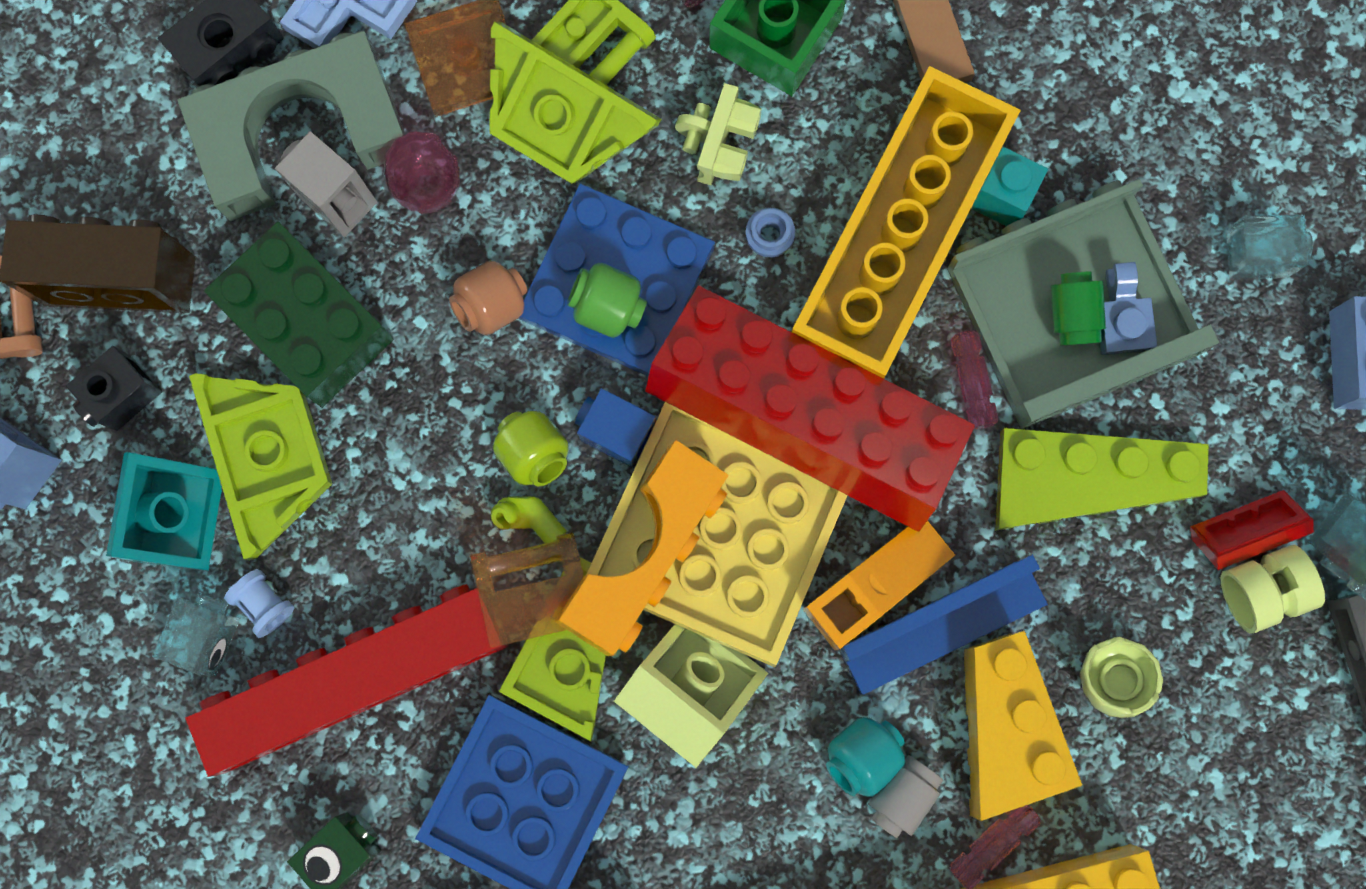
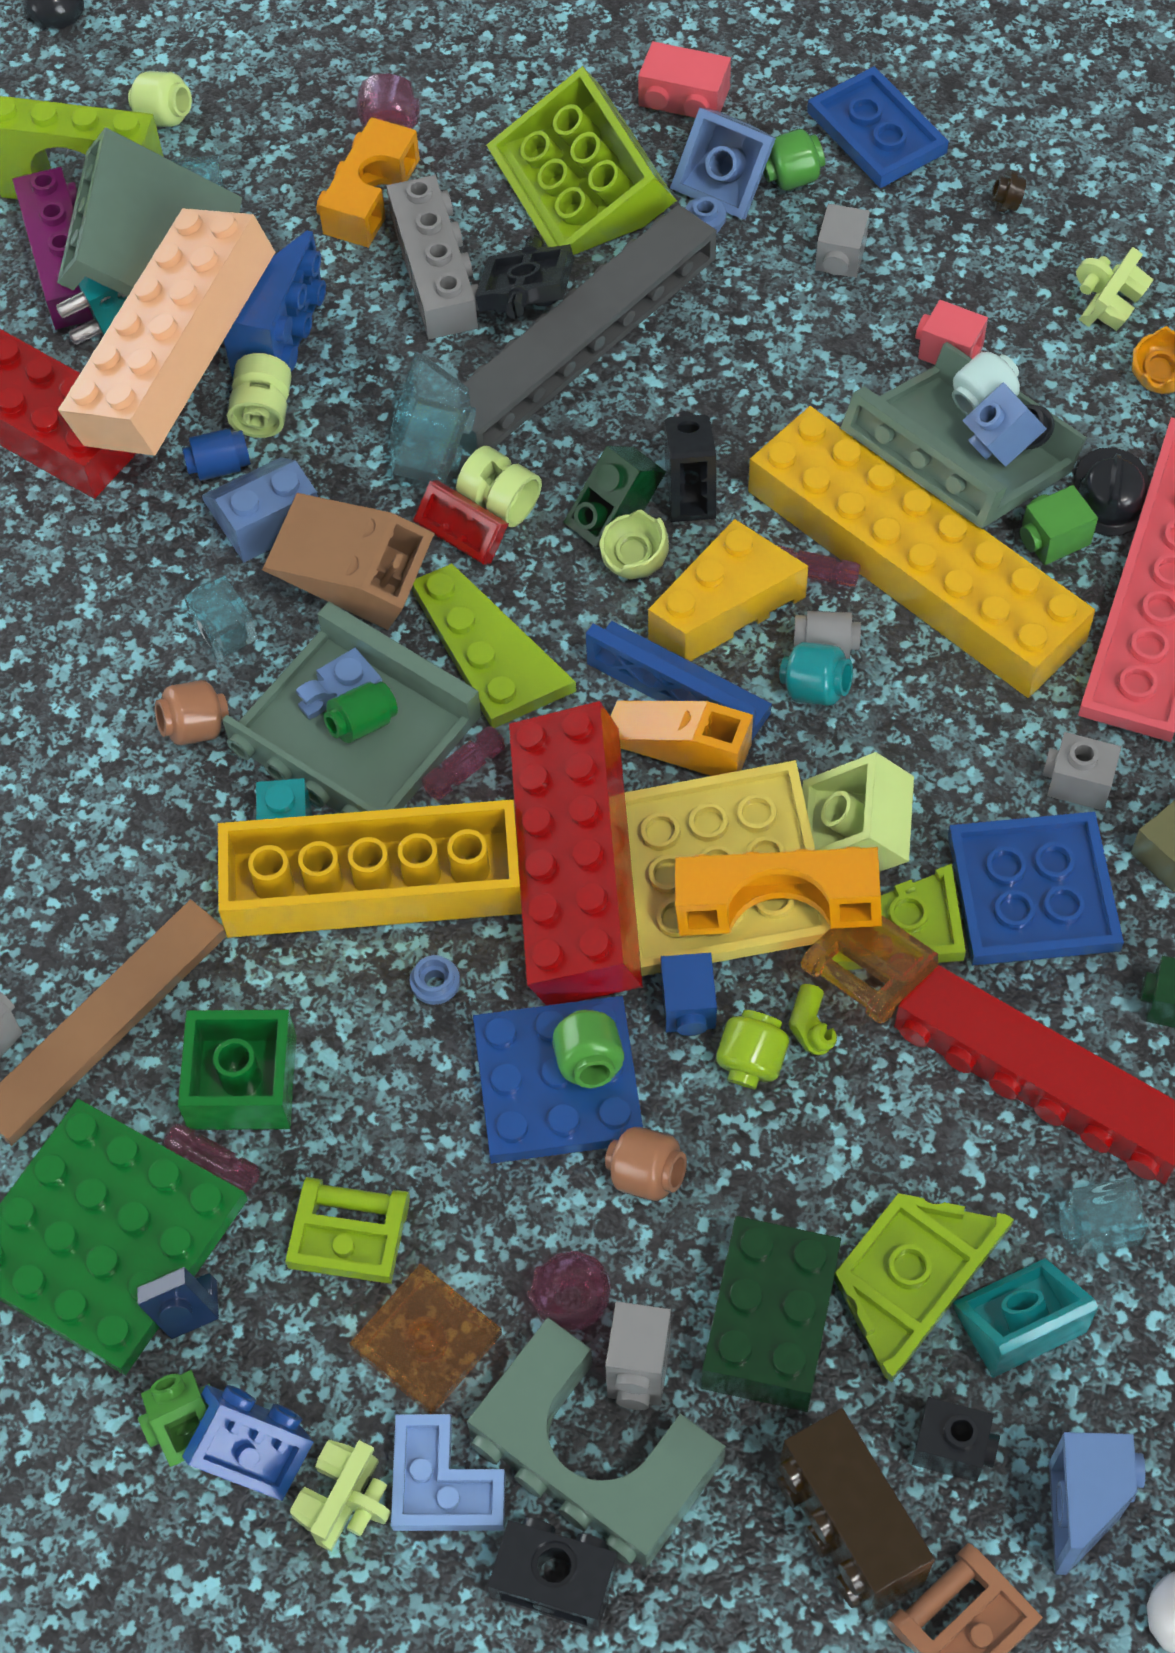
camera: 125 degrees left, 20 degrees down
light blue bush [224,569,294,638] -> none
lime wing [489,22,662,184] -> none
yellowish green hips [675,83,762,185] -> none
none -> nougat head [155,680,229,745]
none -> medium nougat slope [262,493,434,630]
none -> dark green slope [564,446,666,548]
none -> black torso [664,411,716,522]

